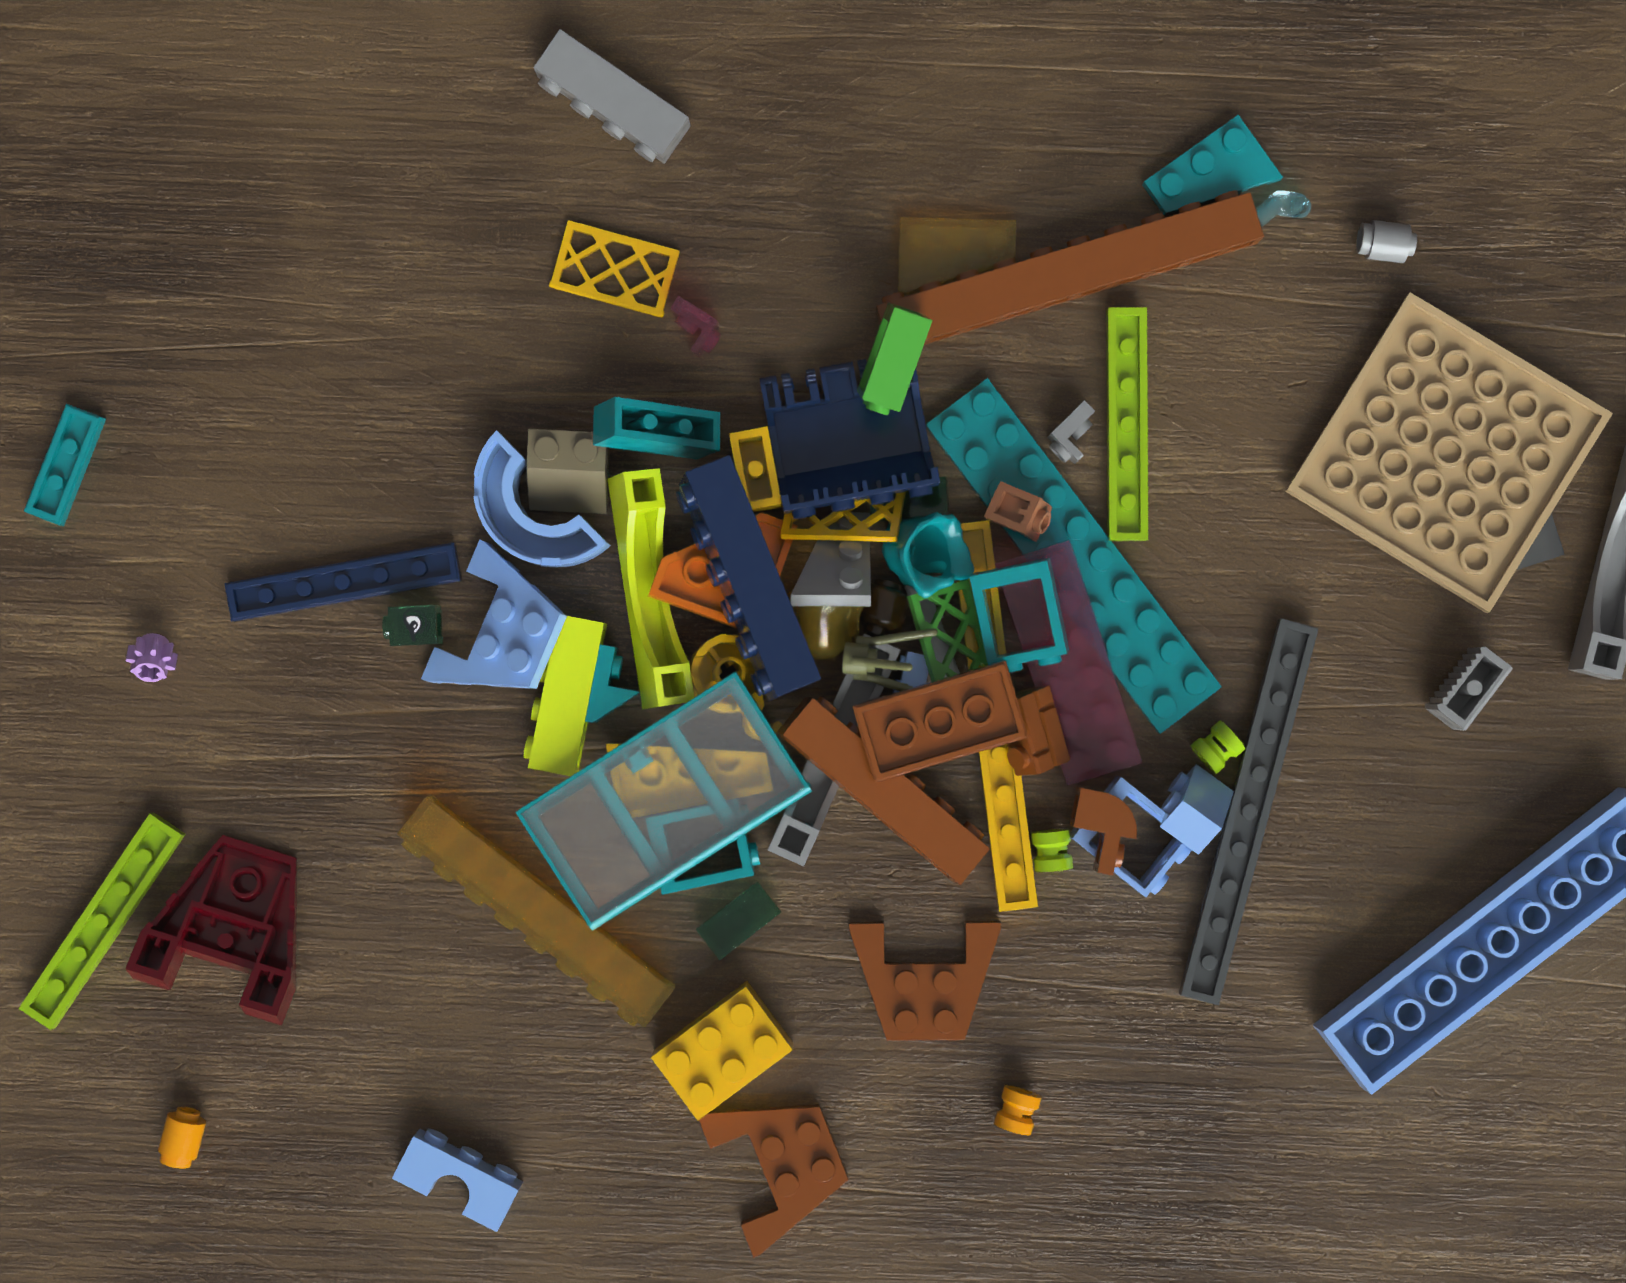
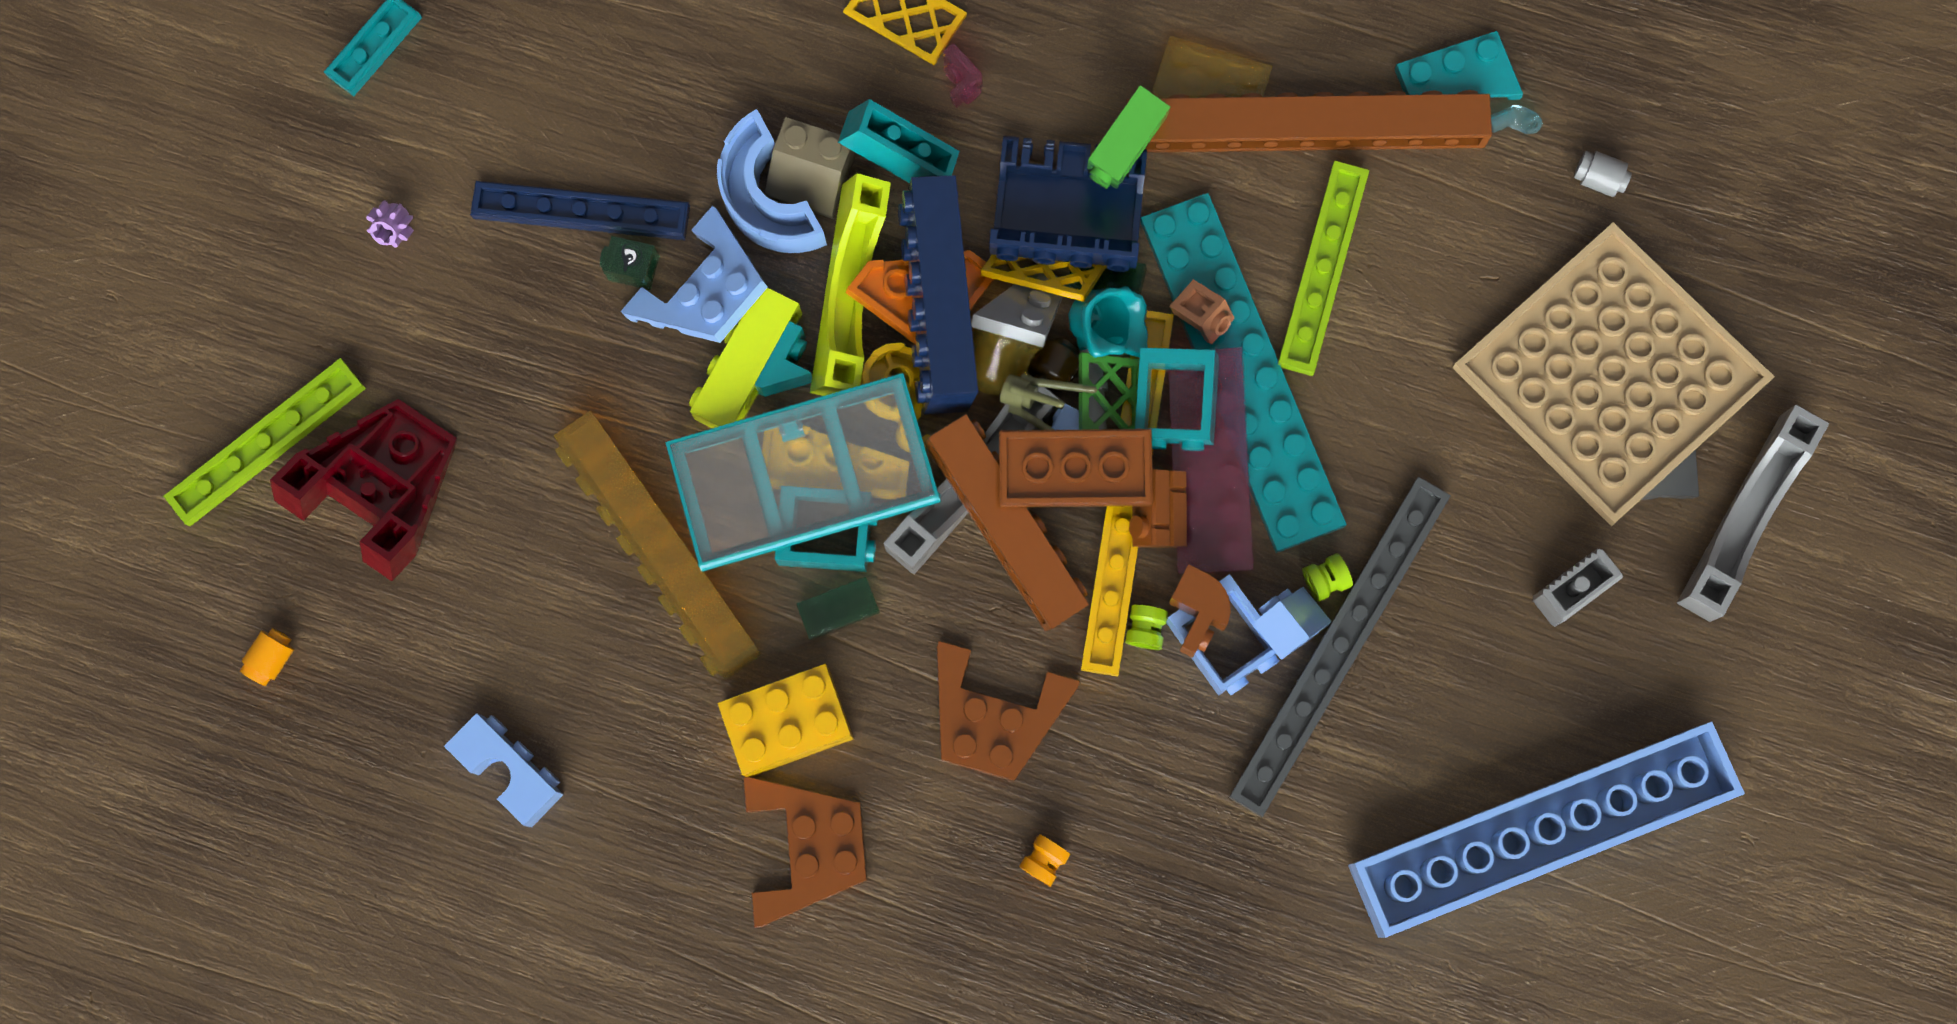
camera: 20 degrees right, 10 degrees down
yellow brick [729,426,783,513] -> none
light grey bracket [1047,400,1095,464] -> none

